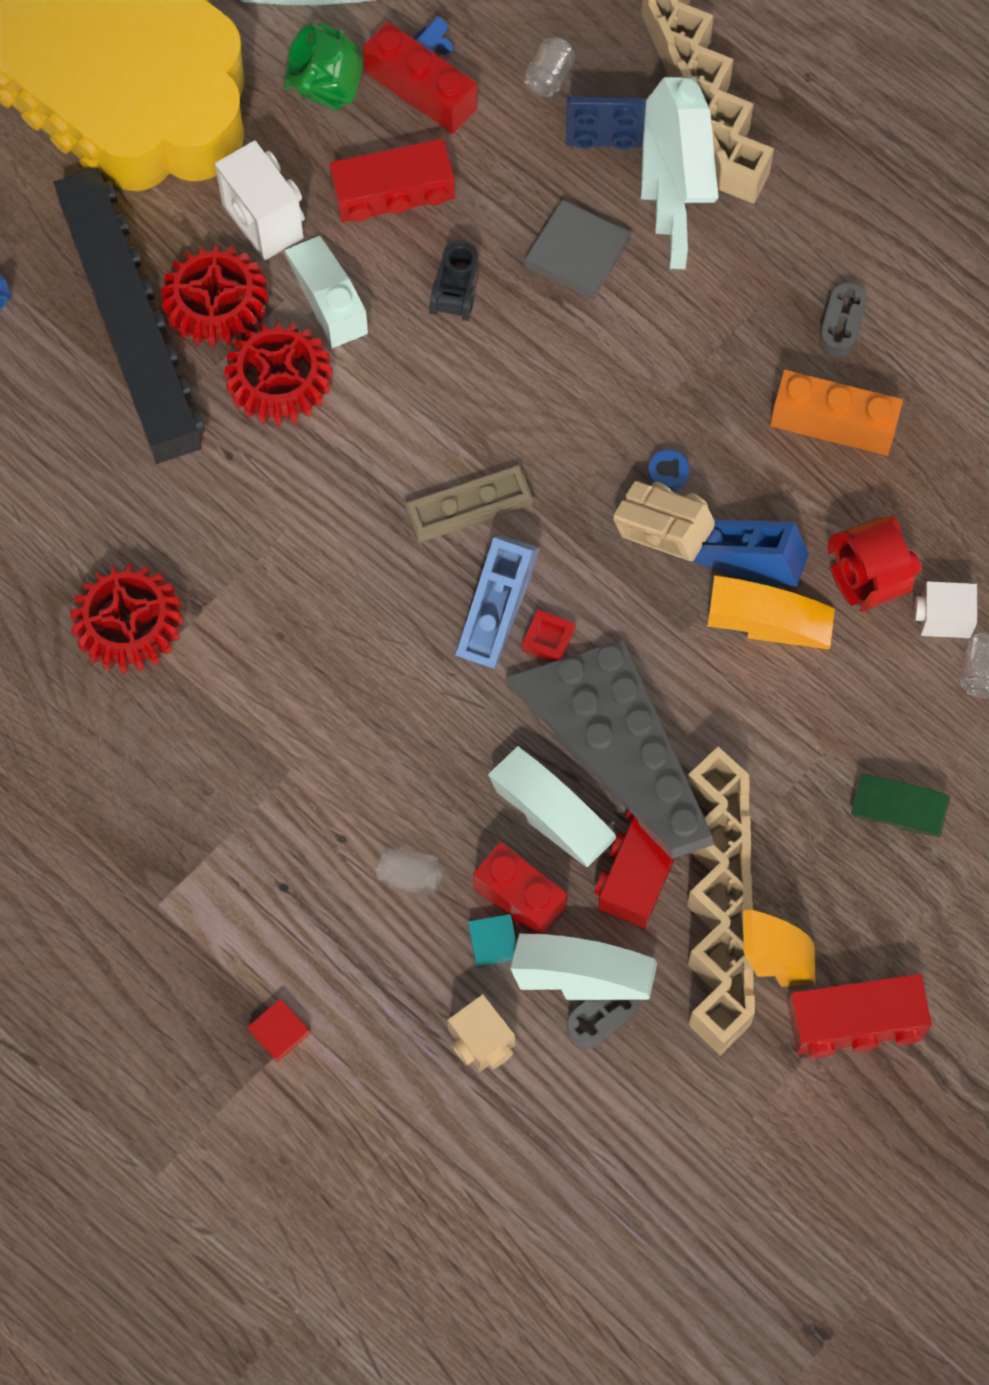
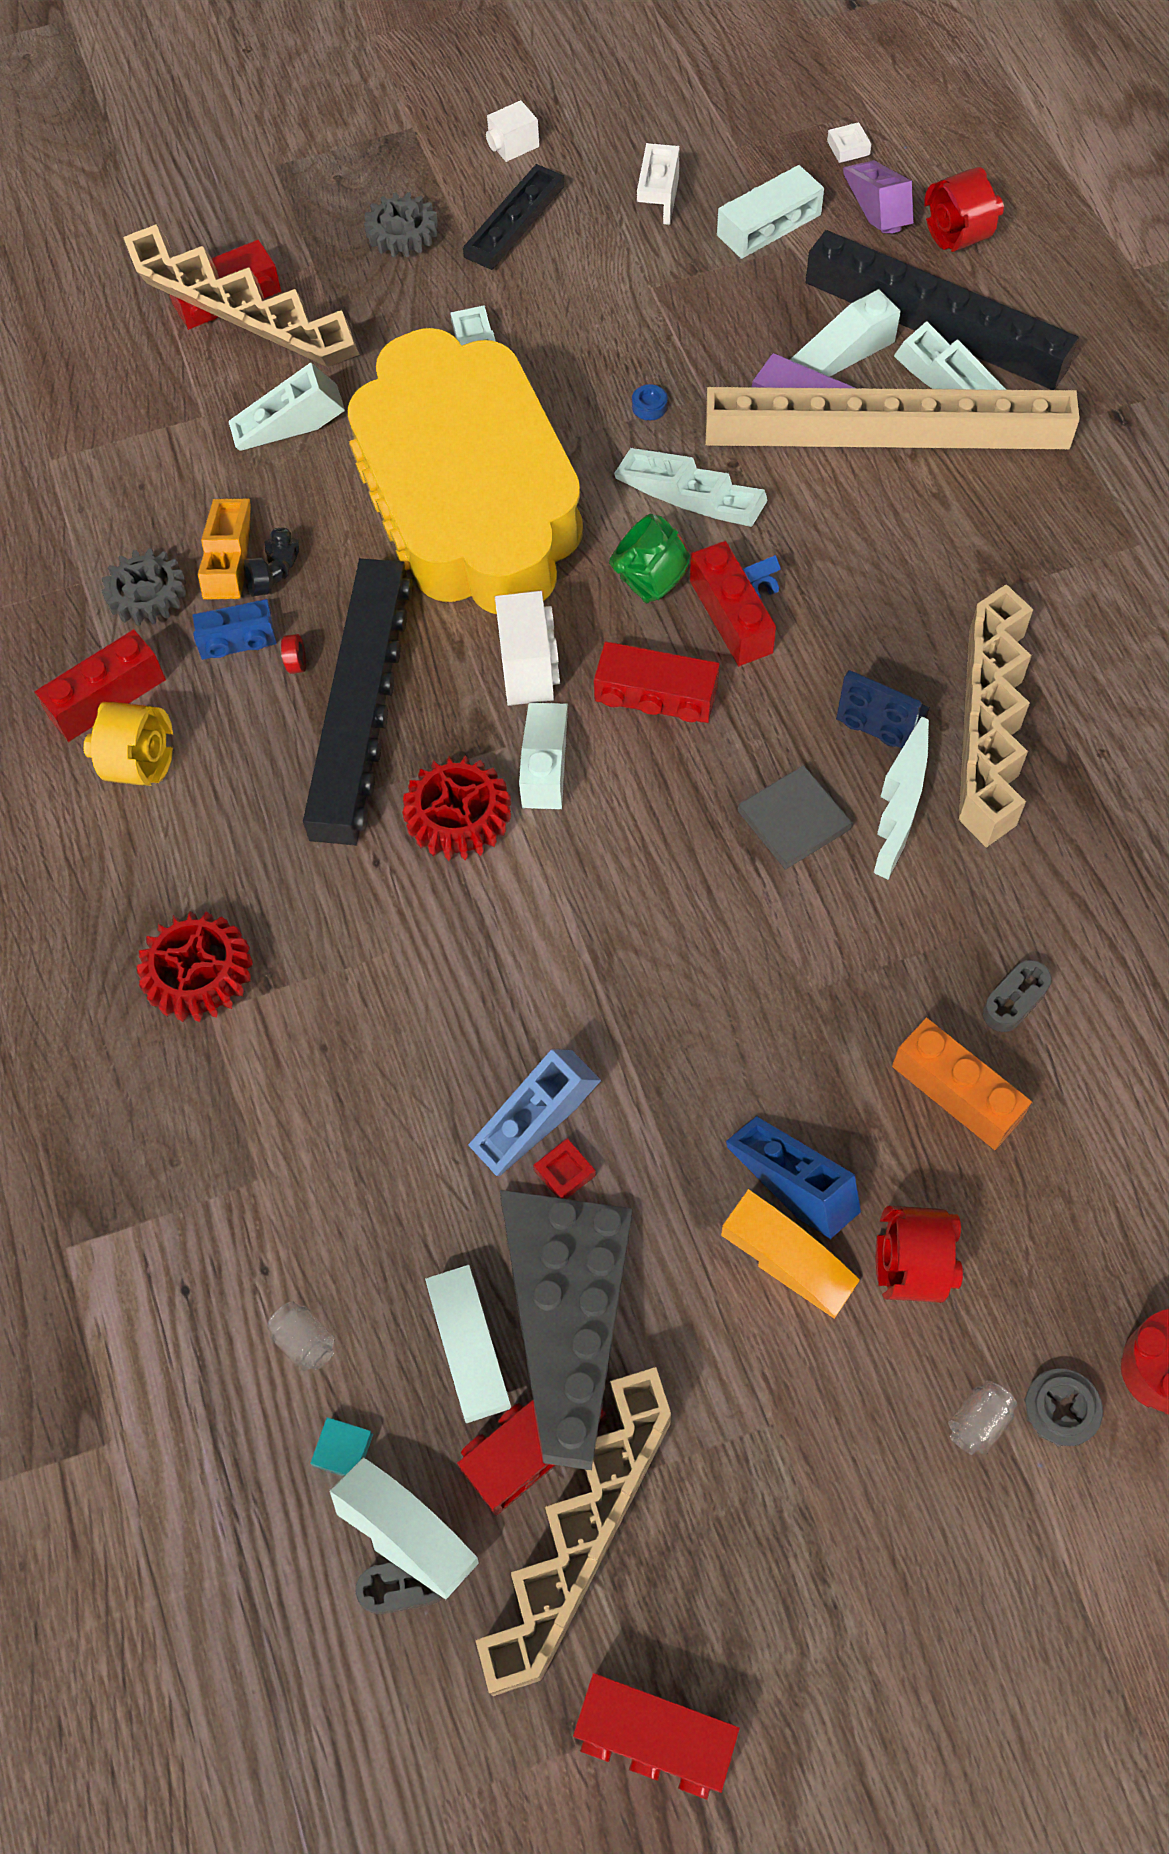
camera: 30 degrees right, 5 degrees down
red gear [161,243,269,349] -> none
red tile [247,999,310,1063] -> none
dark tan tile [404,464,533,543] -> none
black piece [429,240,479,321] -> none
tan brick [448,994,515,1072] -> none
red brick [473,842,568,934] -> none
clear brick [525,37,576,97] -> none
tan brick [613,481,715,561] -> none
light aqua slope [645,77,718,203] -> none
blue tile [648,450,689,492] -> none
light orange slope [743,910,816,987] -> none
dark green slope [851,773,951,838] -> none
white brick [914,581,977,638] -> none
none -> red tile [281,634,306,674]

